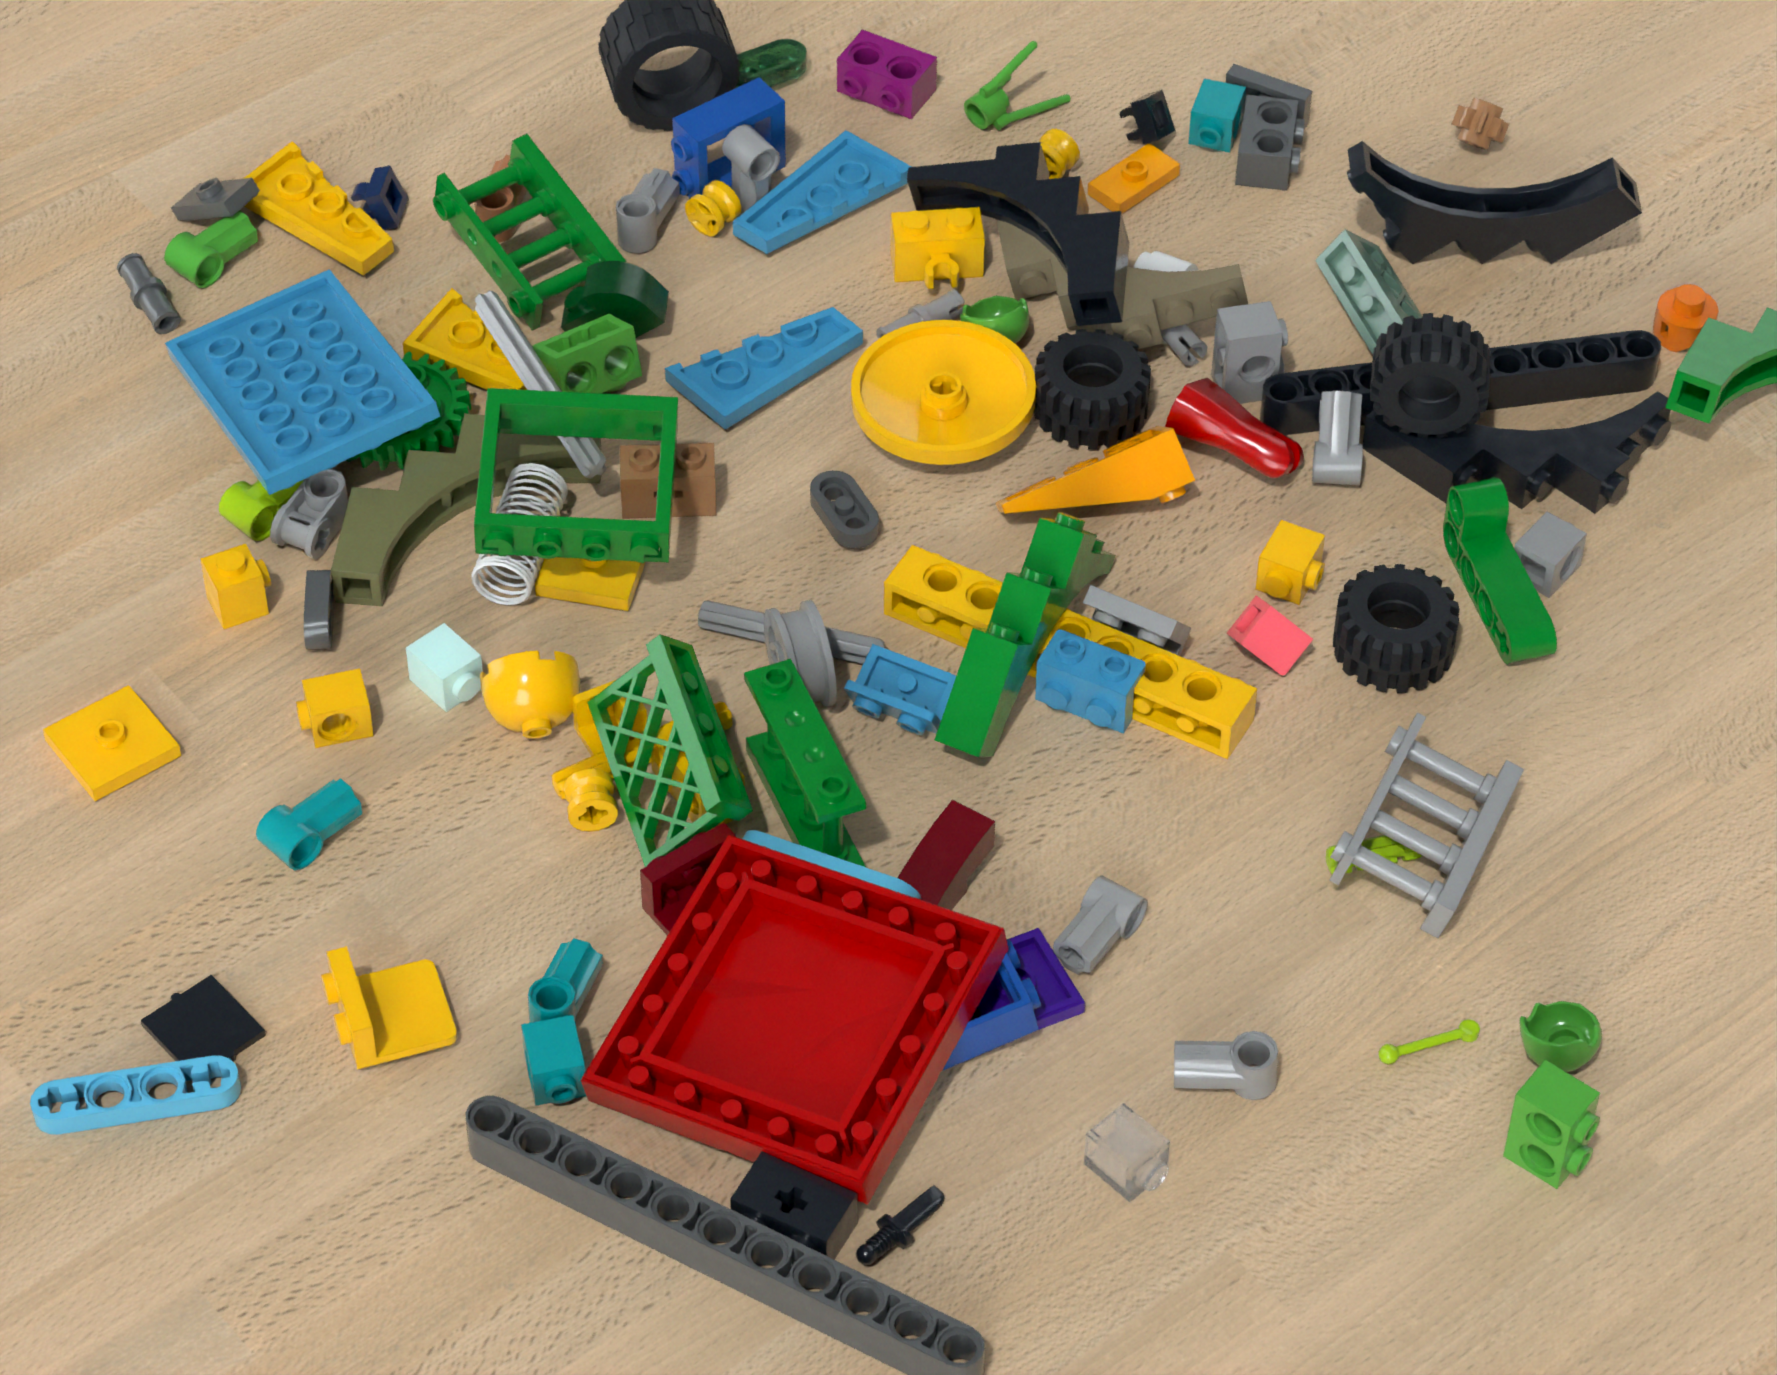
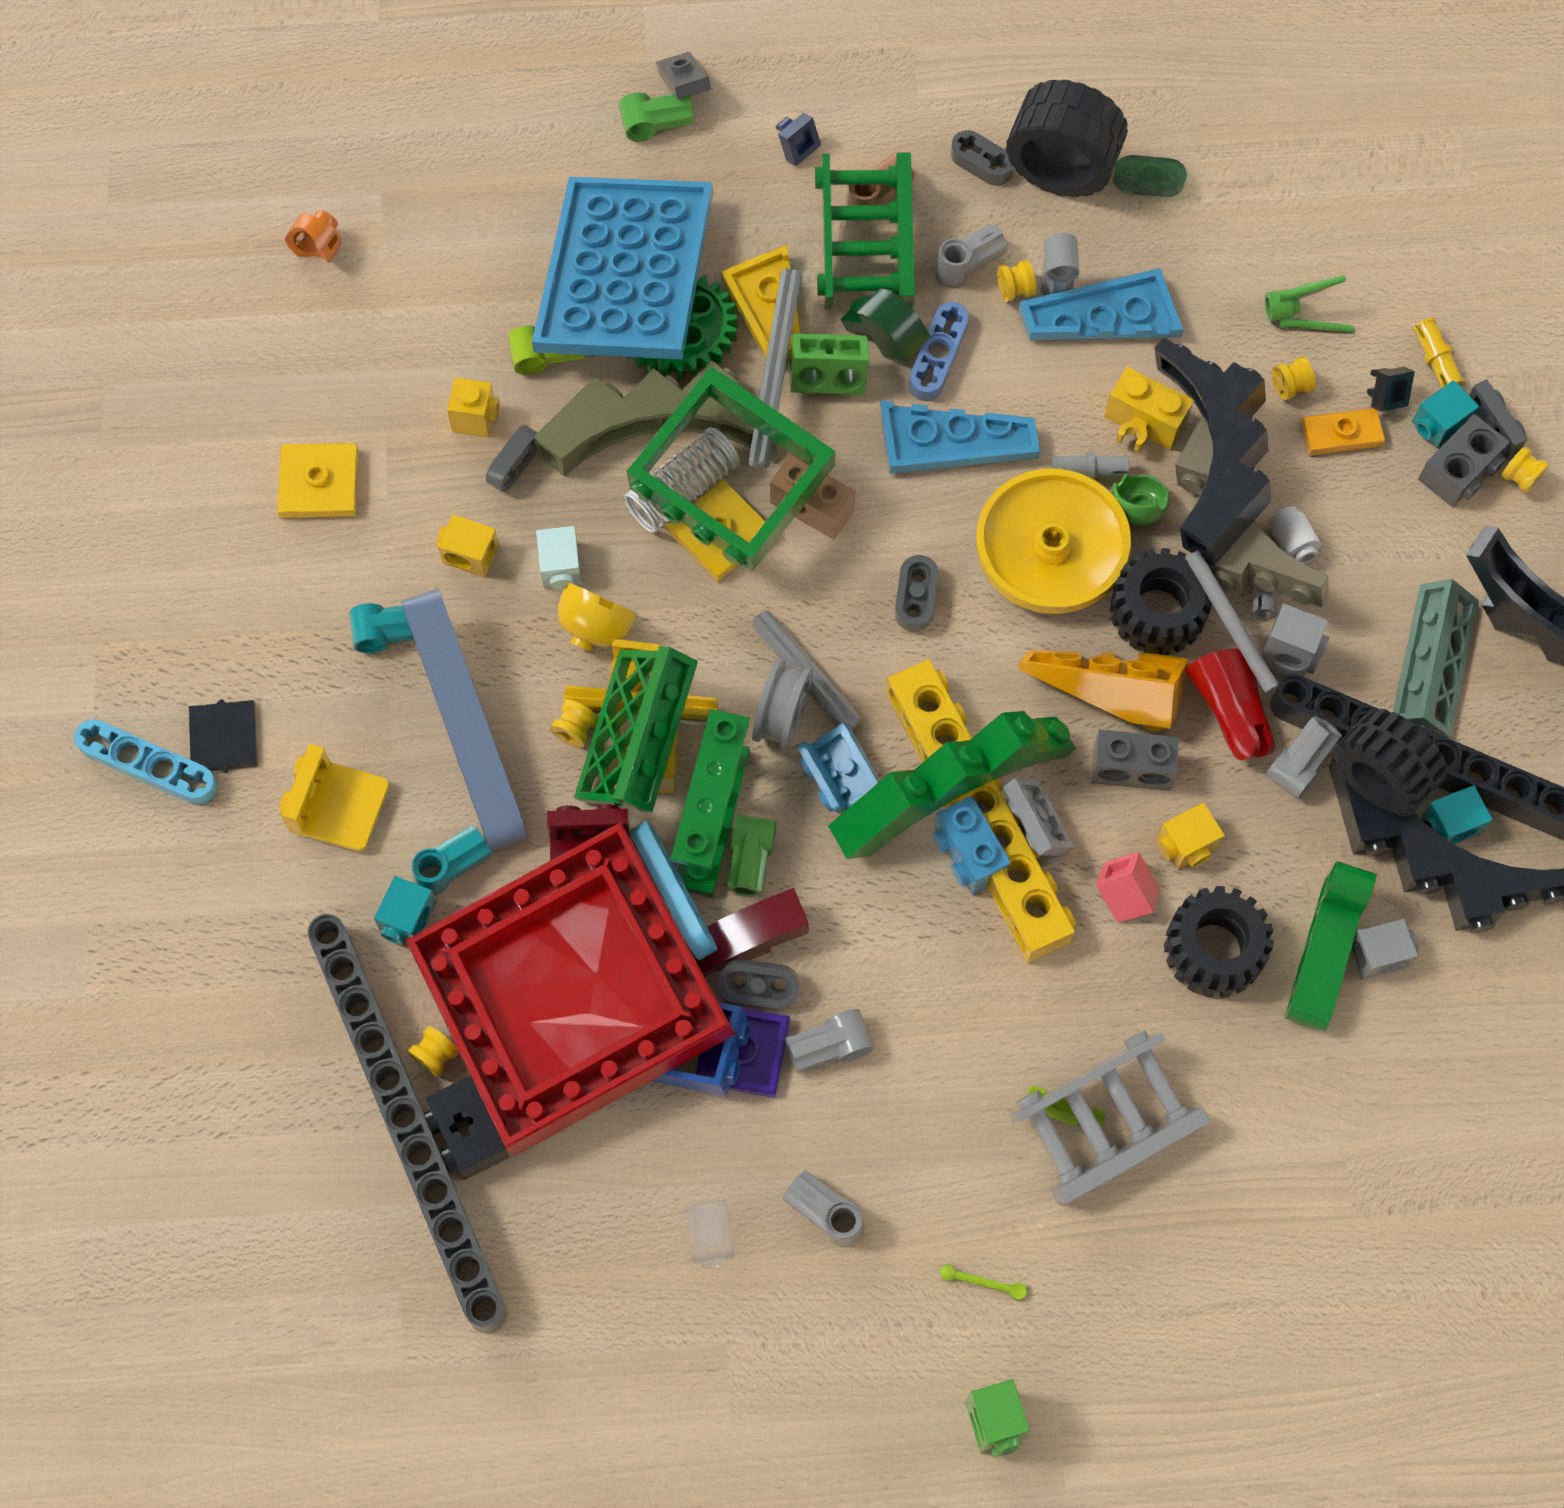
camera: 35 degrees right, 20 degrees up
dark grey pin [117,253,181,334] -> none
yellow wing [243,141,394,276] -> none
light grey piece [270,468,348,559] -> none
blue window [671,77,786,198] -> none
magenta brick [837,29,937,119] -> none
black piece [856,1185,945,1265] -> none
bright green hair [1519,1001,1602,1072] -> none
none -> sand blue beam [401,589,529,852]
none -> yellow wheel [407,1026,460,1077]
none -> dark grey plate [717,959,800,1008]
none -> bright green piece [727,814,776,898]
none -> medium blue beam [909,302,969,401]
none -> dark grey beam [951,130,1013,186]
none -> dark grey brick [1091,729,1179,791]
none -> light grey bar [1185,550,1279,693]
none -> yellow pin [1413,317,1466,388]
none -> teal brick [1422,785,1493,844]
none -> yellow wheel [1501,446,1550,494]

